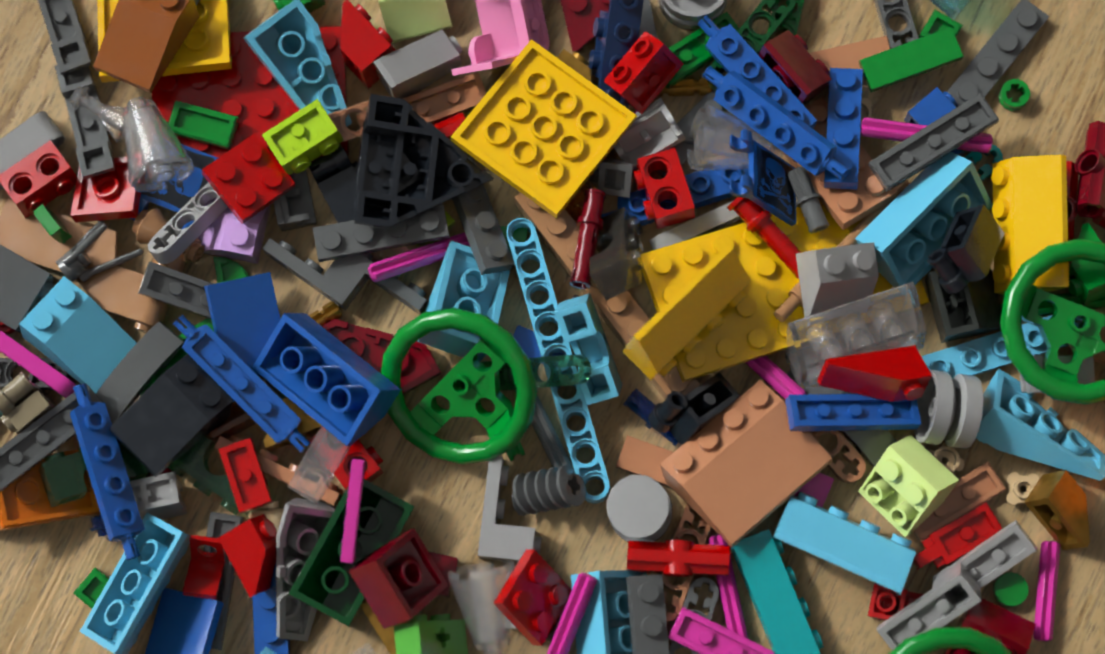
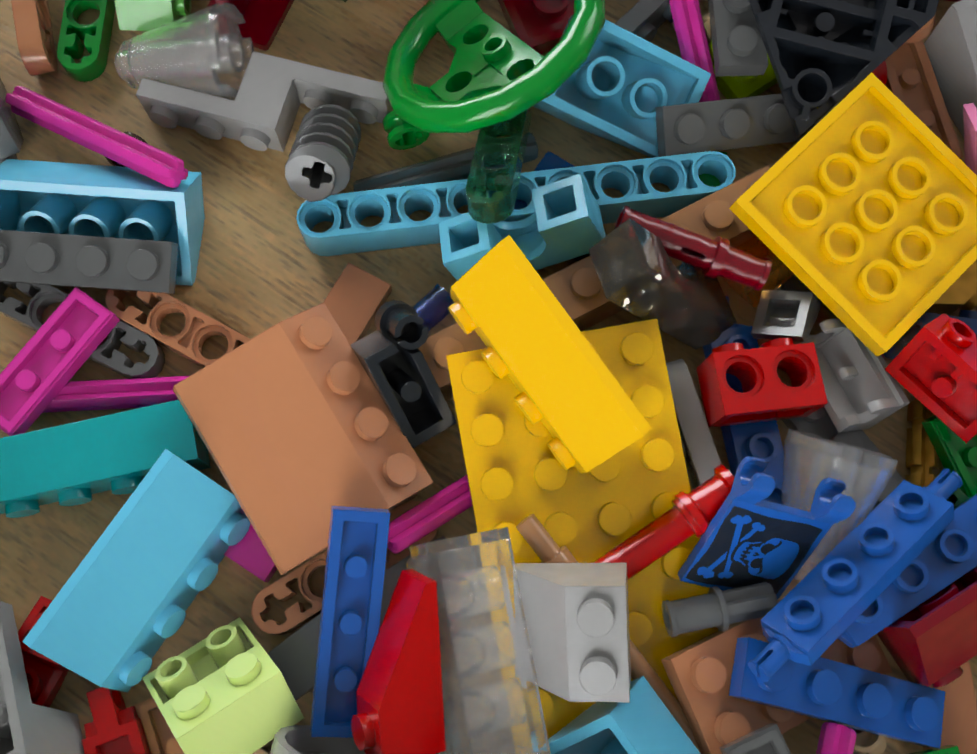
camera: 90 degrees right, 5 degrees down
red plate [493,549,572,646] -> none
light grey hat [607,474,673,542] -> none
red piece [627,540,730,577] -> none

